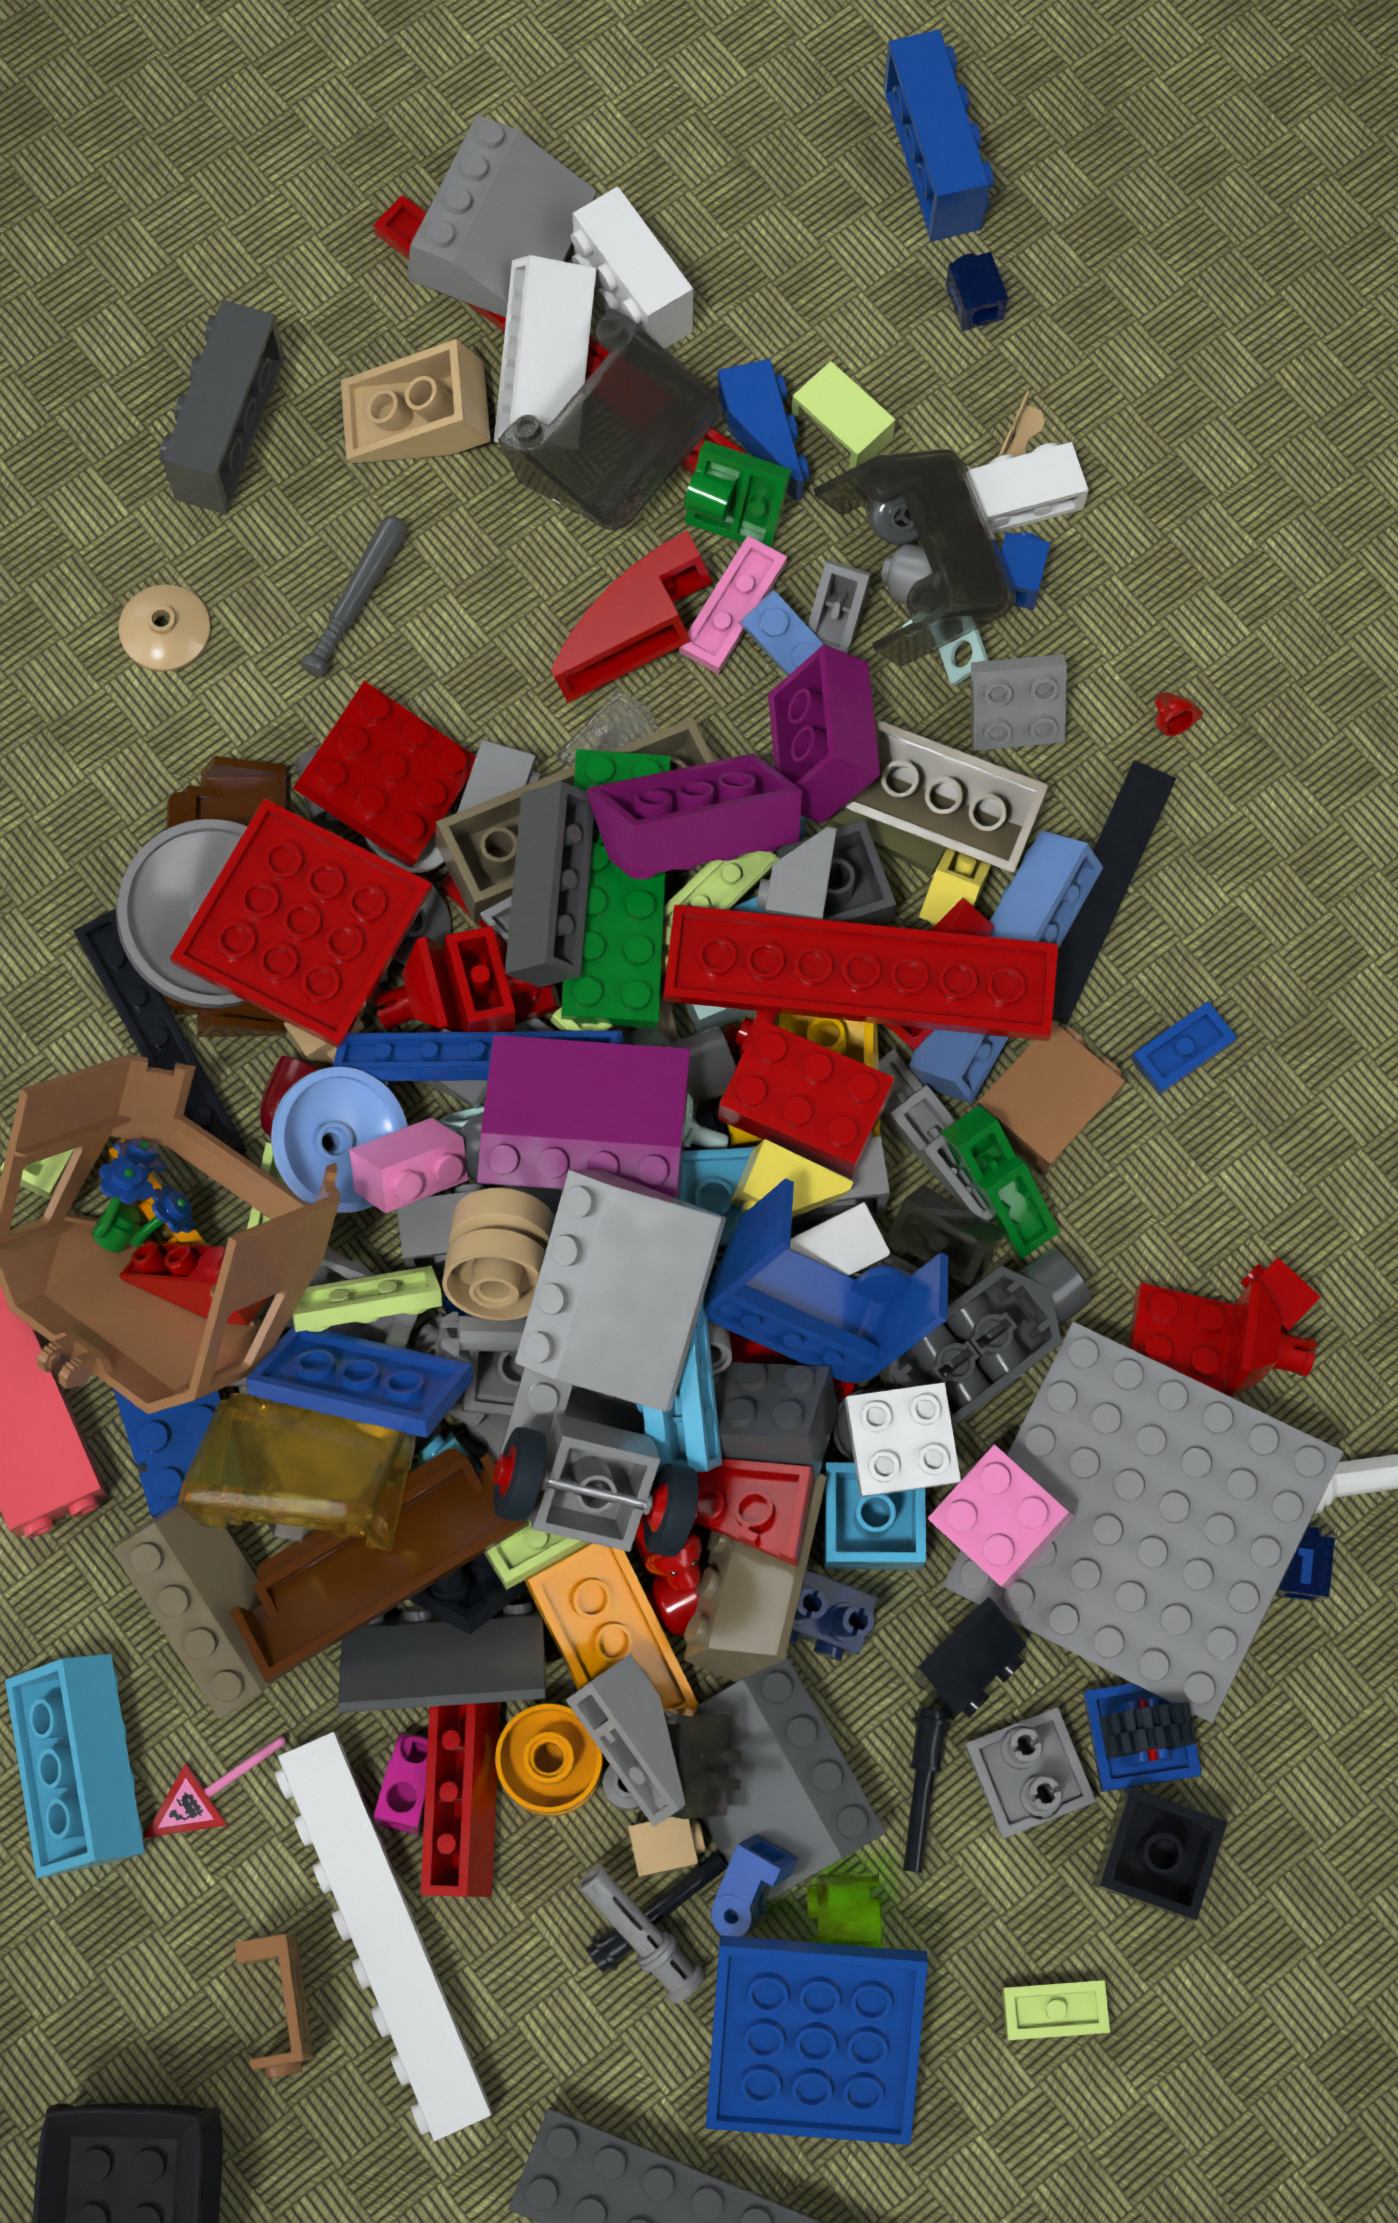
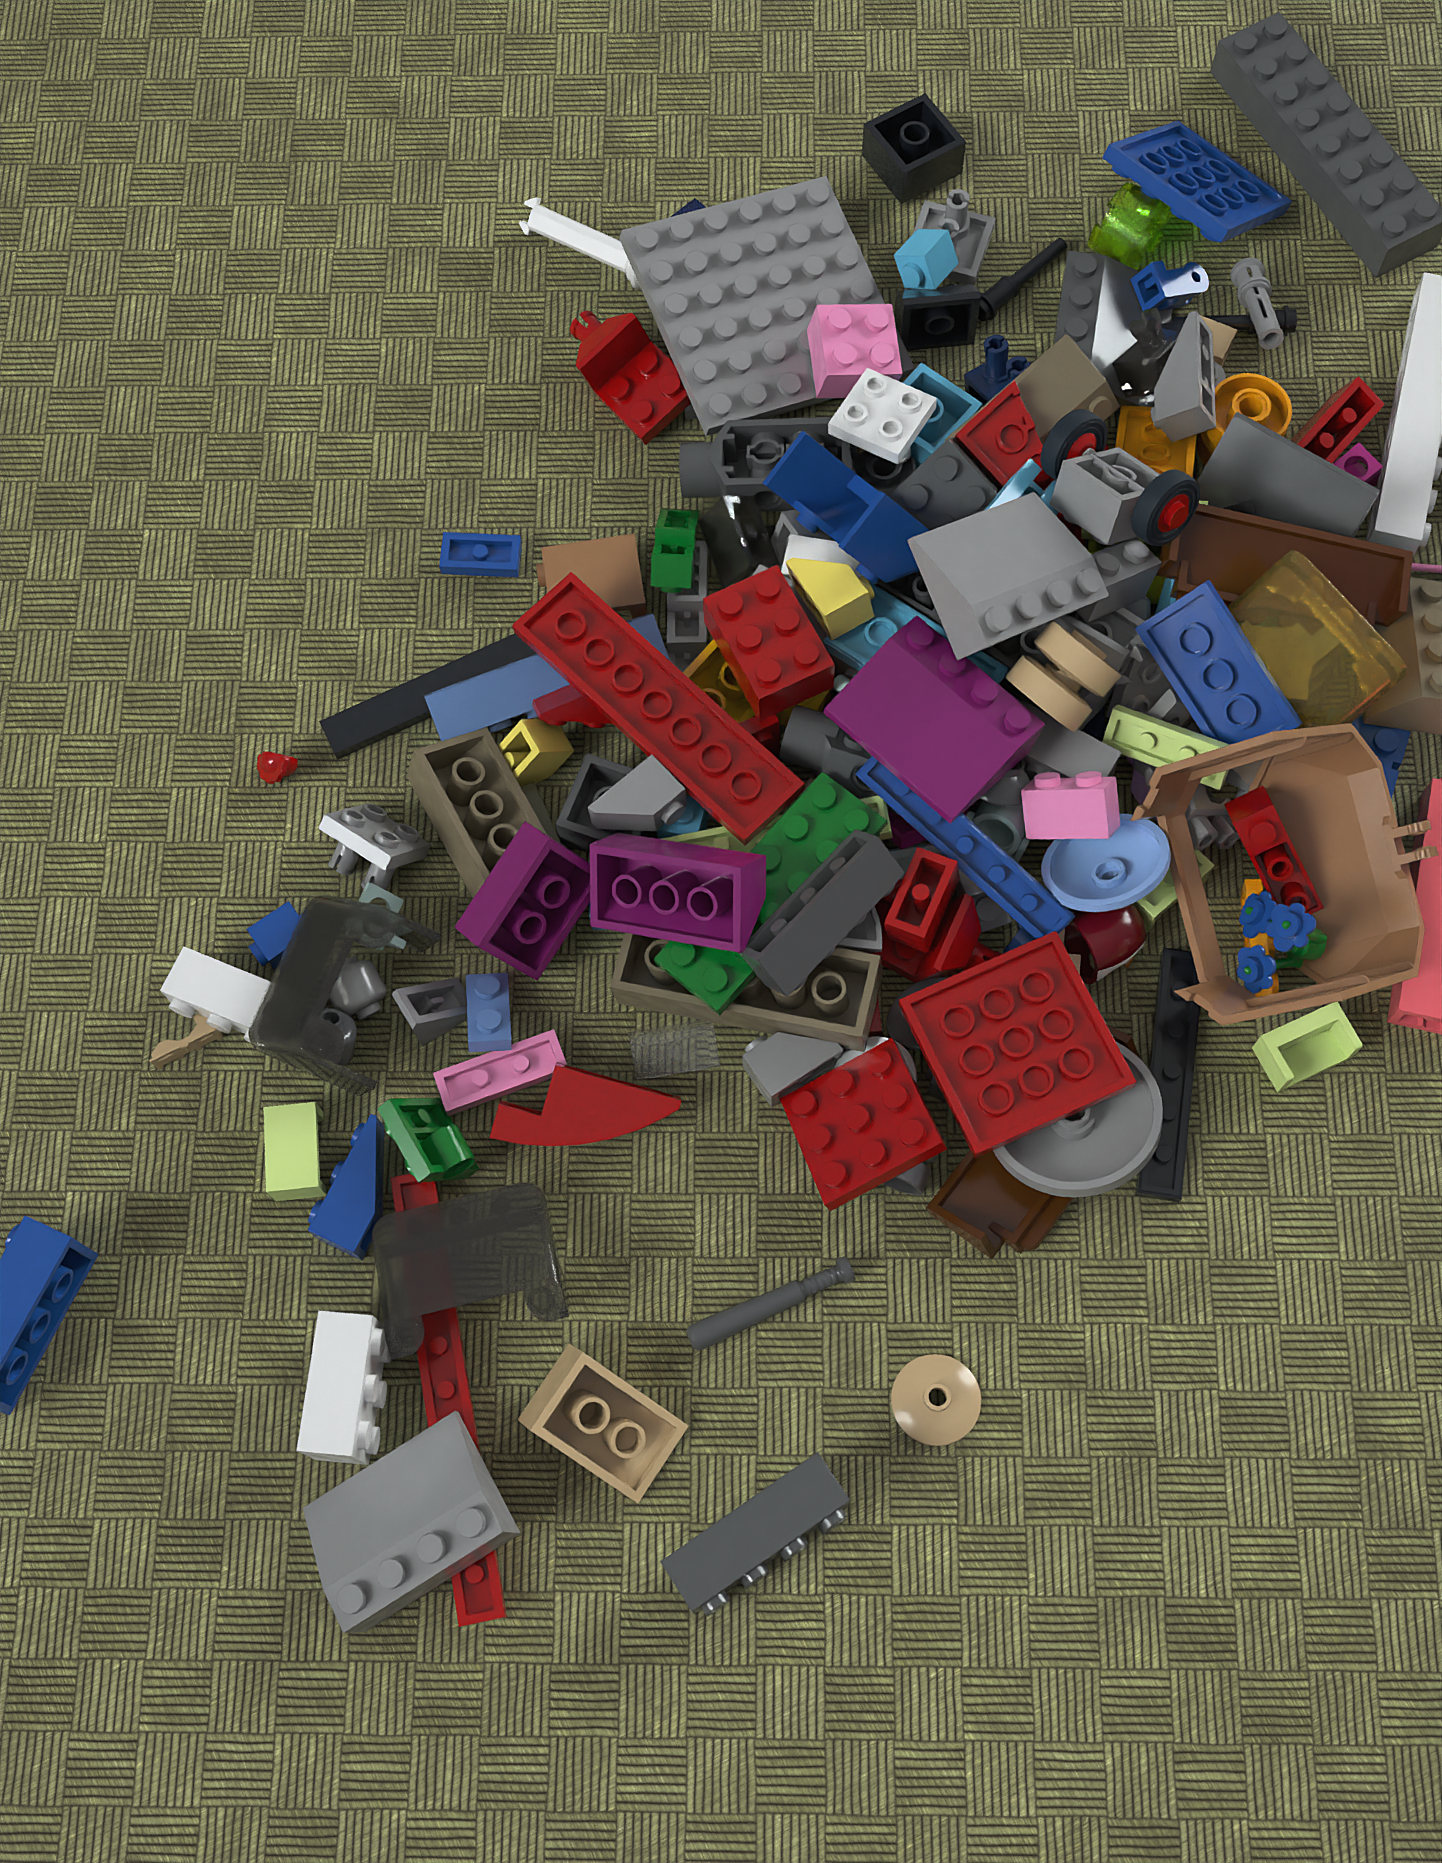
camera: 135 degrees left, 5 degrees down
white brick [494,255,596,451] -> none
clear blue brick [945,252,1008,332] -> none
yellowish green plate [1002,1980,1110,2040] -> none
plate [1083,1683,1202,1792] -> none
red brick [1236,1257,1321,1334] -> none
none -> medium azure brick [894,229,959,290]

